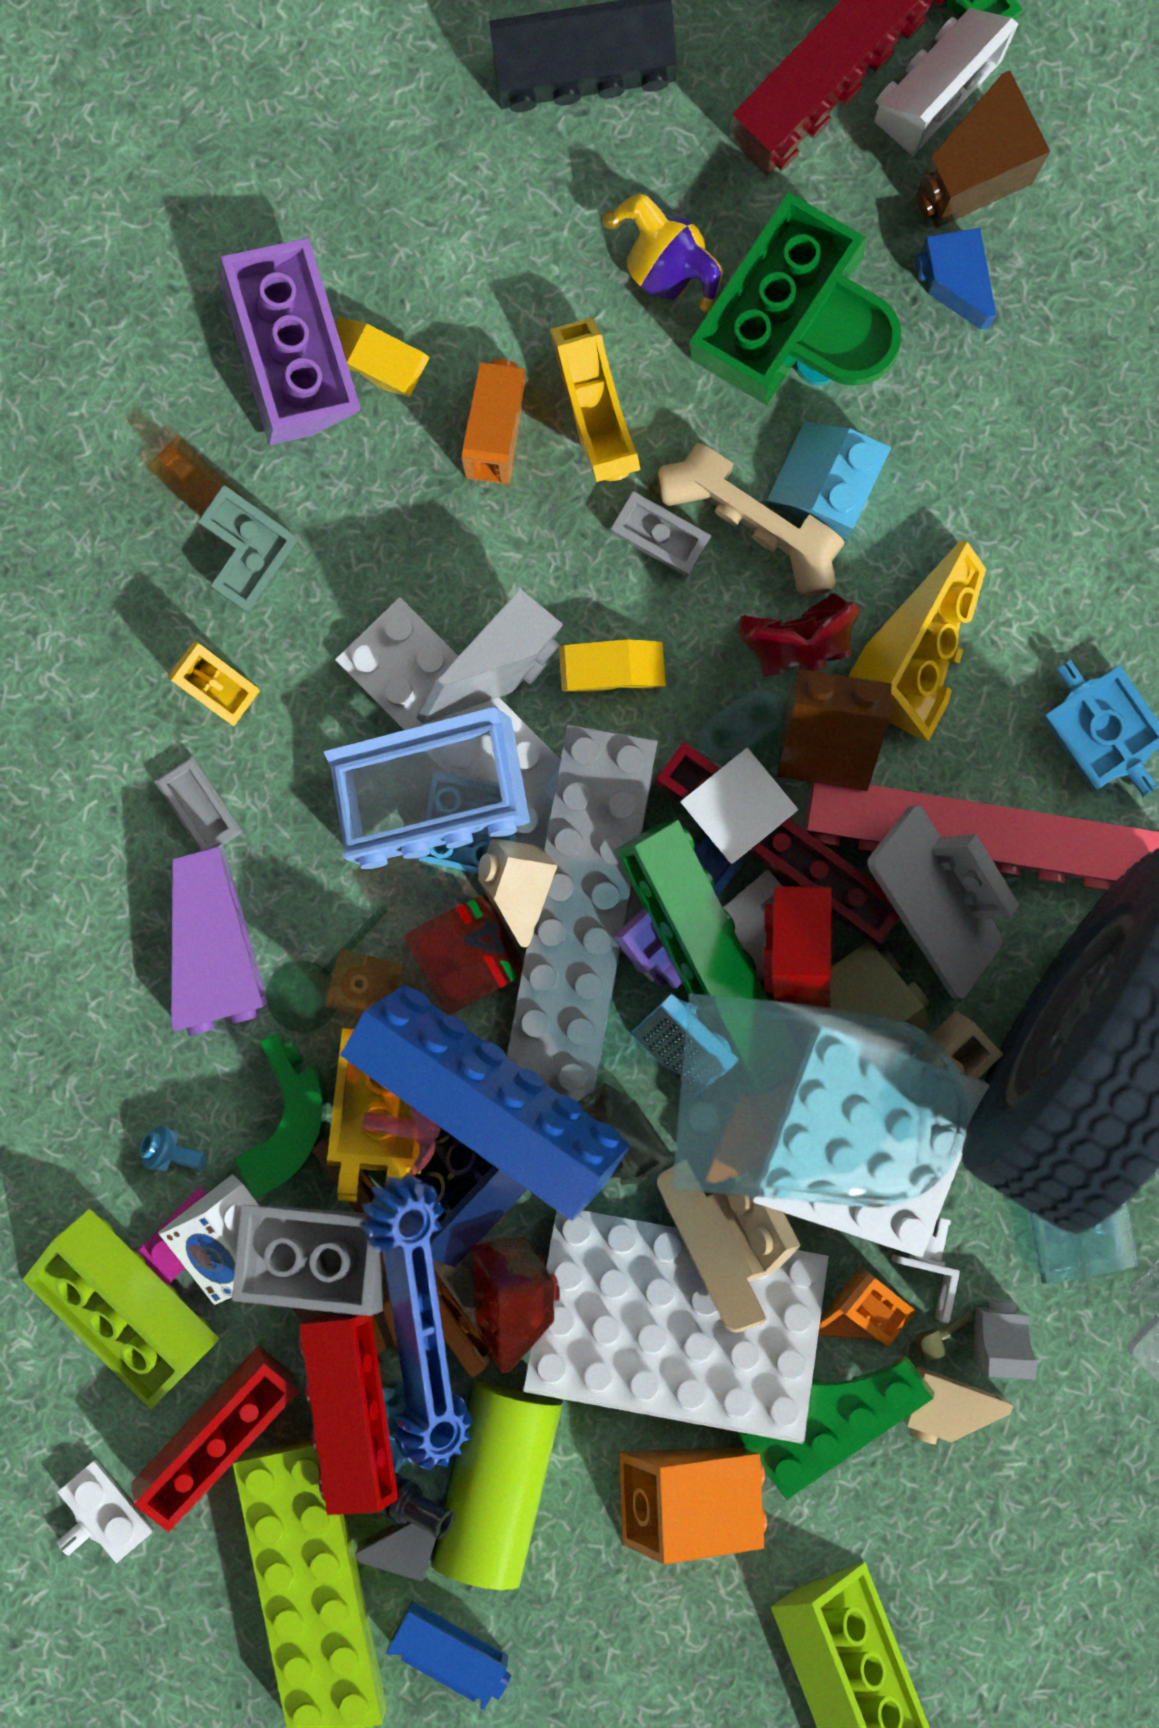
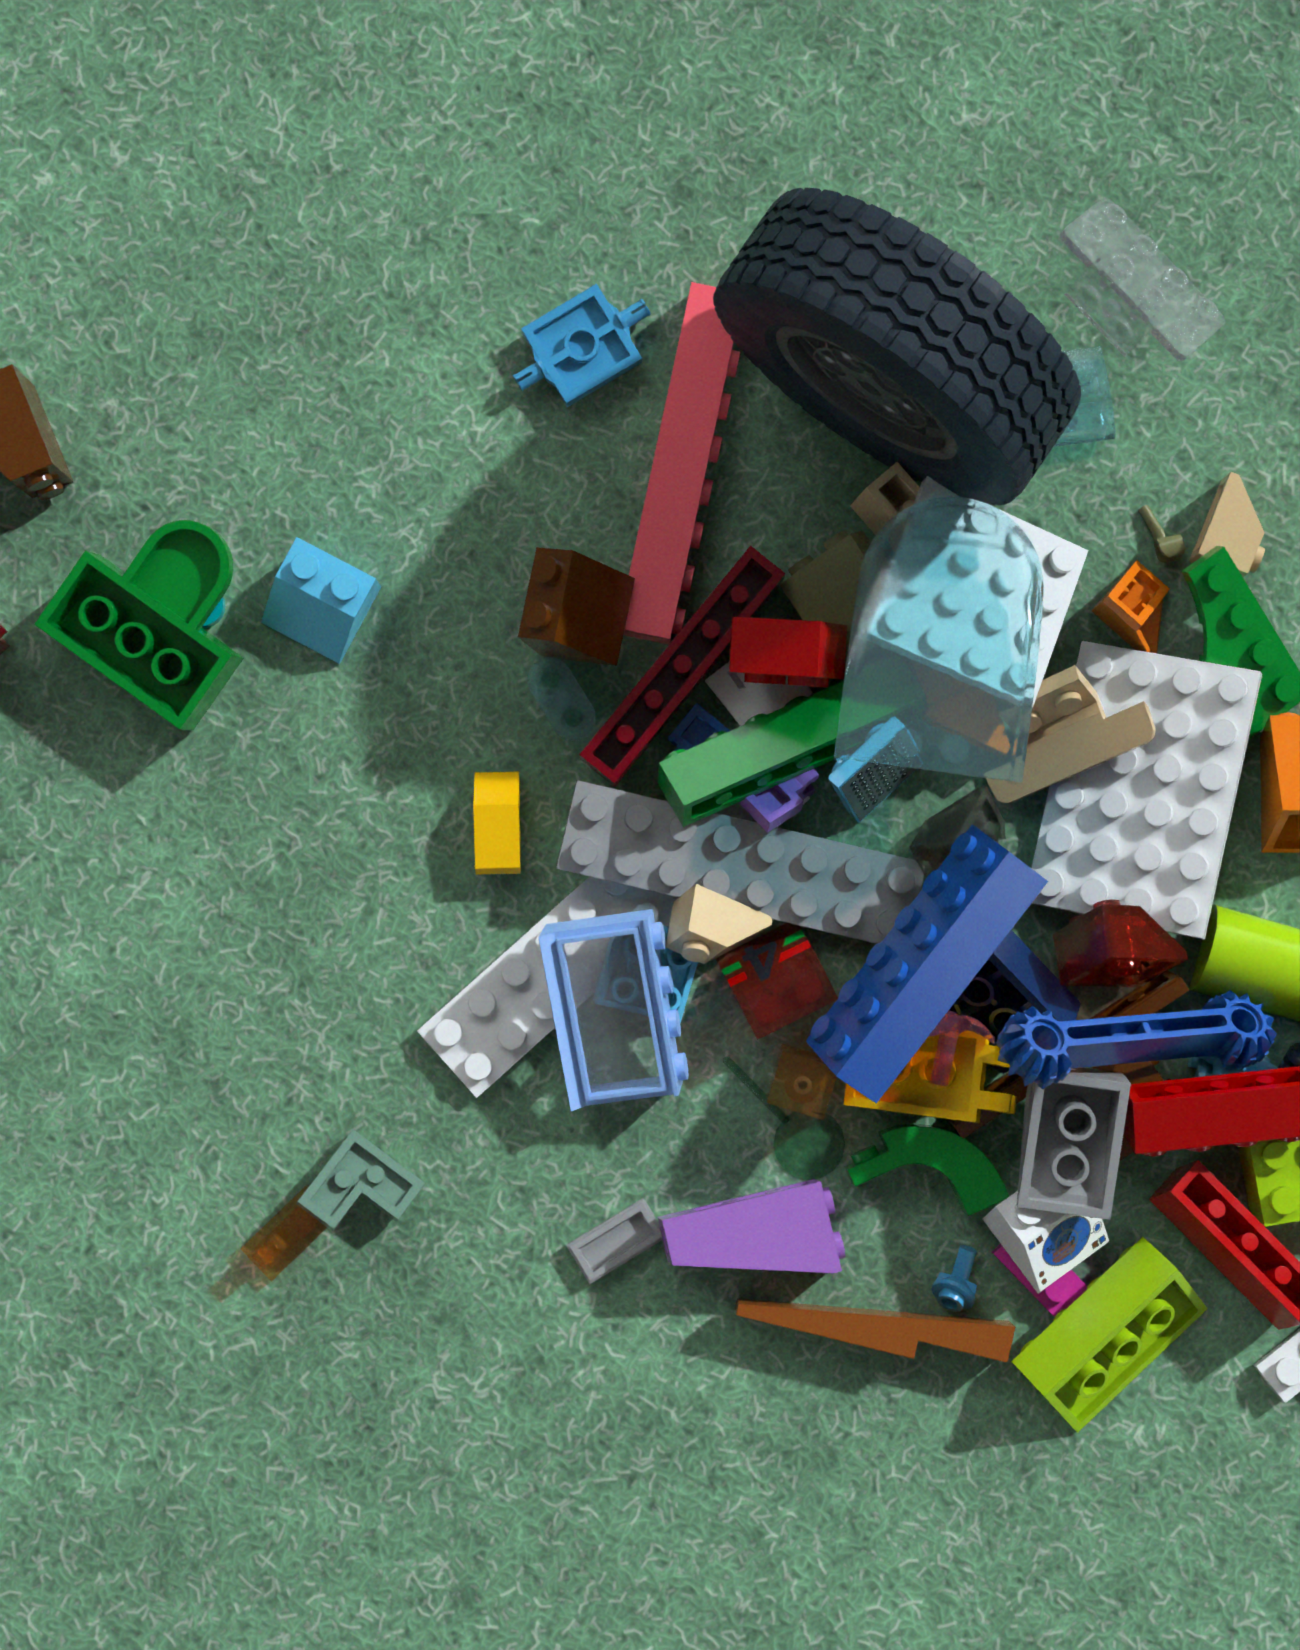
camera: 90 degrees left, 0 degrees up
yellow slope [167,640,260,726] -> none
medium lavender slope [218,238,361,446] -> none
yellow slope [335,317,430,397] -> none
light grey slope [416,589,563,724] -> none
orange slope [461,359,526,485] -> none
yellow arch [550,317,641,482] -> none
piece [602,193,724,314] -> none
light grey plate [610,491,711,577] -> none
tan plate [656,443,844,597] -> none
white sticker [681,748,799,864] -> none
dark red brick [738,593,860,677] -> none
yellow wedge [848,541,986,741] -> none
light grey bracket [868,805,1019,998] -> none
white bracket [891,1218,960,1323] -> none
blue slope [915,228,996,329] -> none
light grey arch [972,1299,1037,1380] -> none
none -> dark orange slope [734,1298,1016,1362]

